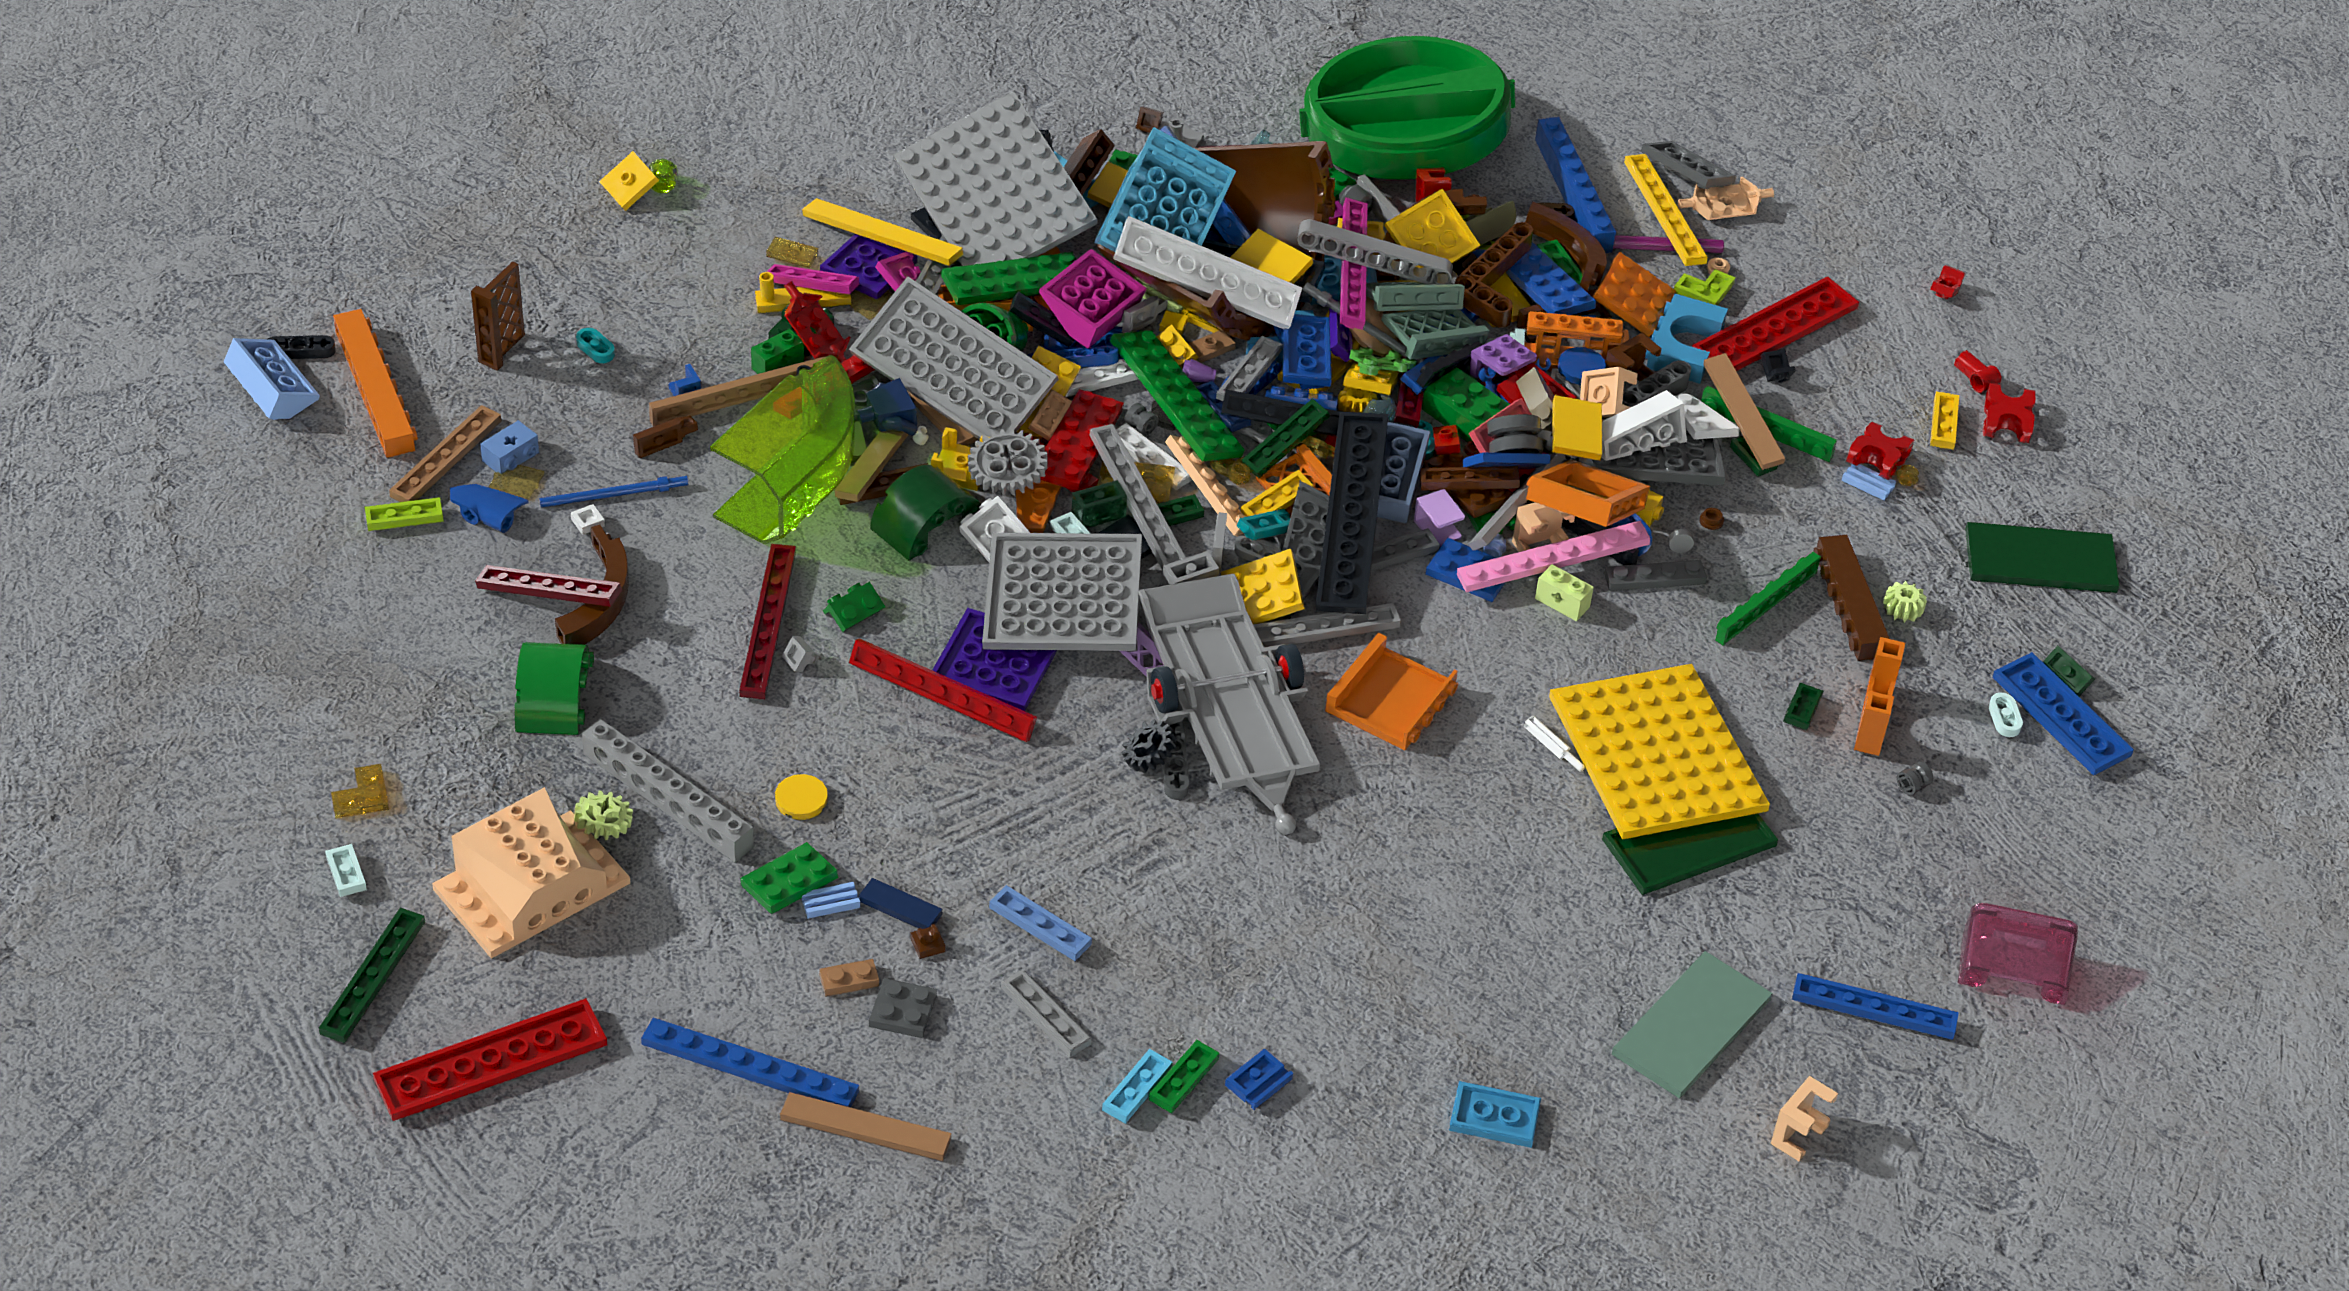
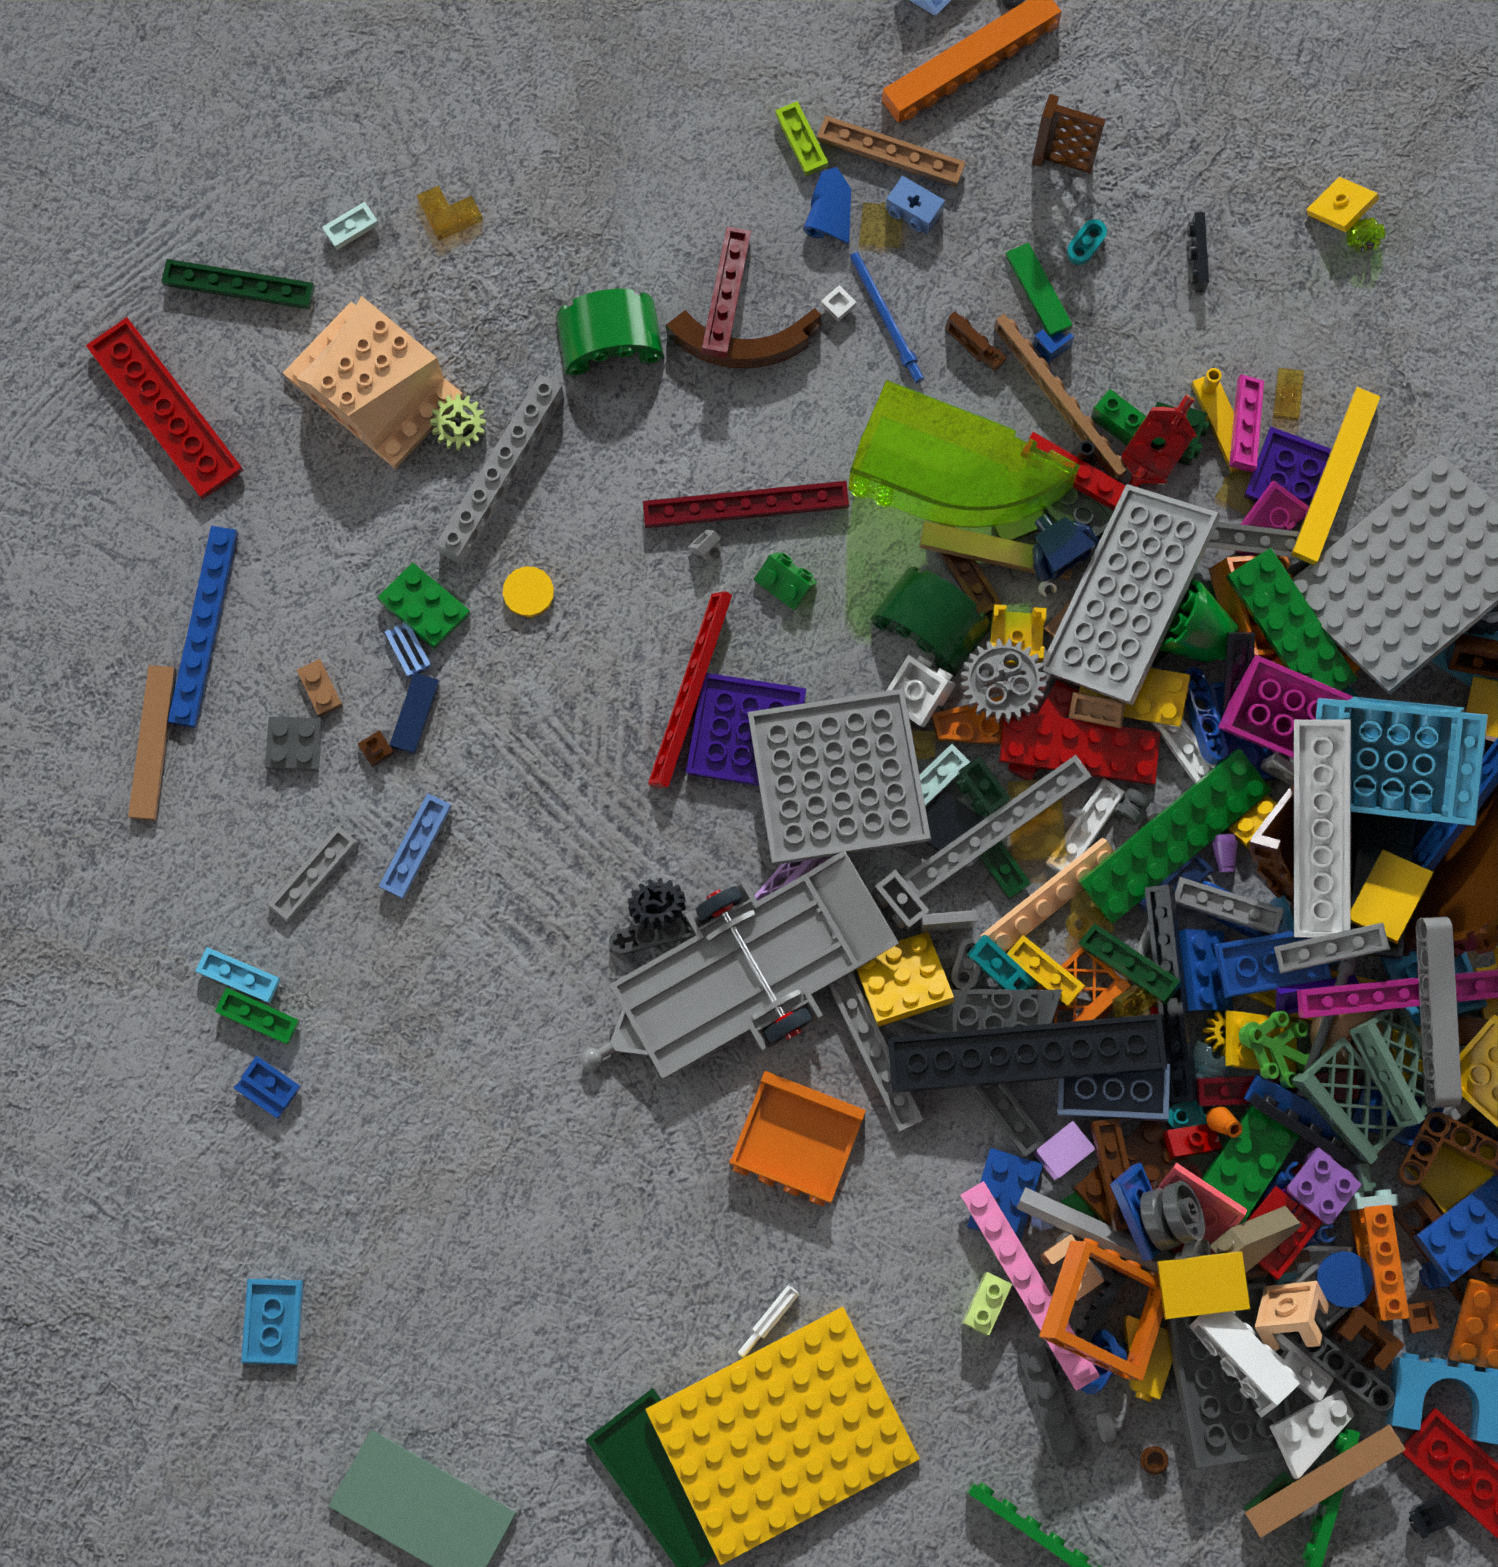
camera: 85 degrees right, 30 degrees up
none -> green tile [1006,242,1073,338]
none -> black plate [1187,212,1209,293]
none -> orange cone [1206,1106,1242,1138]
none -> light grey tile [1274,923,1390,974]

